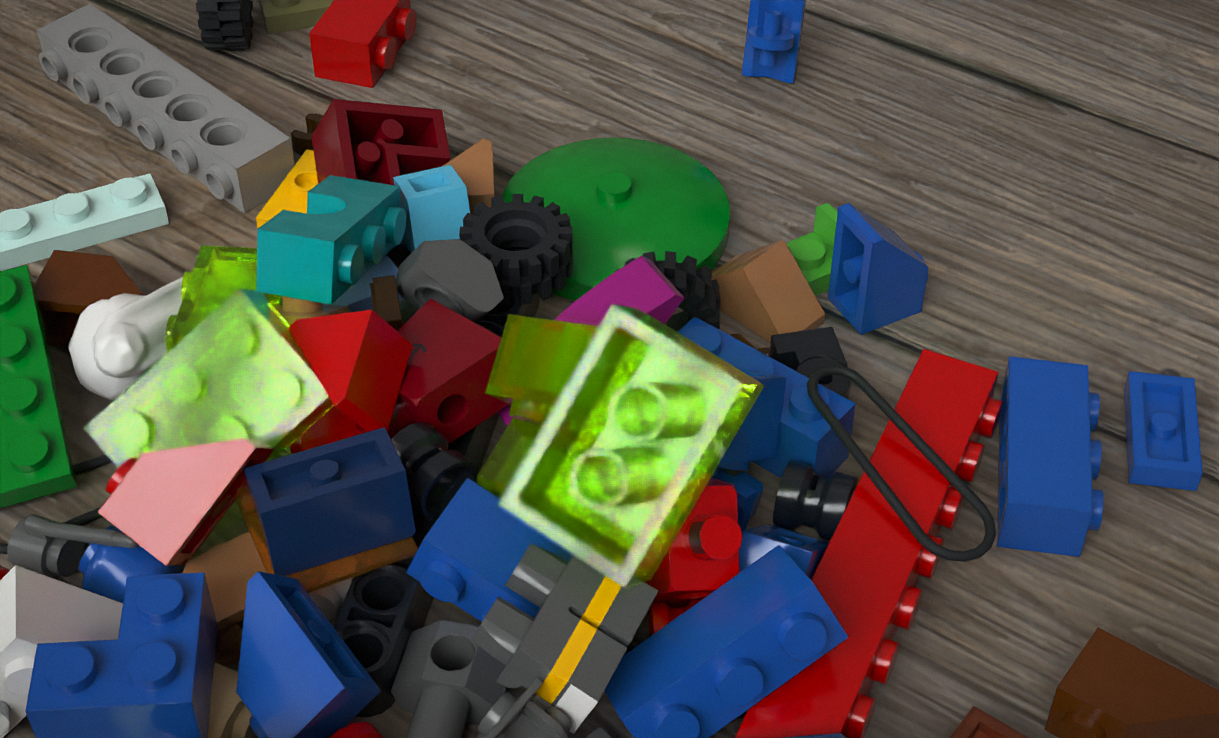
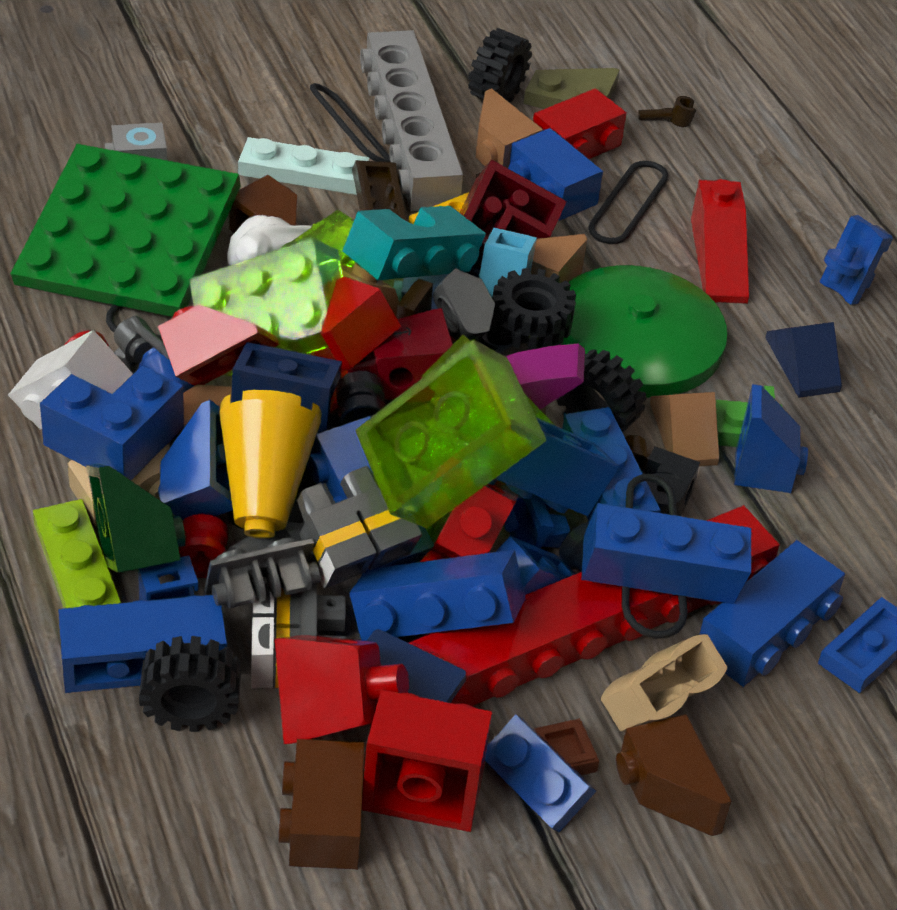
camera: 30 degrees right, 0 degrees up
none -> yellow cone [219,390,322,539]
none -> black piece [310,83,390,162]
none -> dark brown plate [352,160,408,222]
none -> medium nougat slope [475,88,543,168]
none -> blue brick [508,128,603,221]
none -> blue brick [581,503,751,604]
none -> black piece [588,160,668,244]
none -> tan brick [601,634,727,732]
none -> red slope [691,179,749,304]
none -> dark blue slope [765,322,842,398]

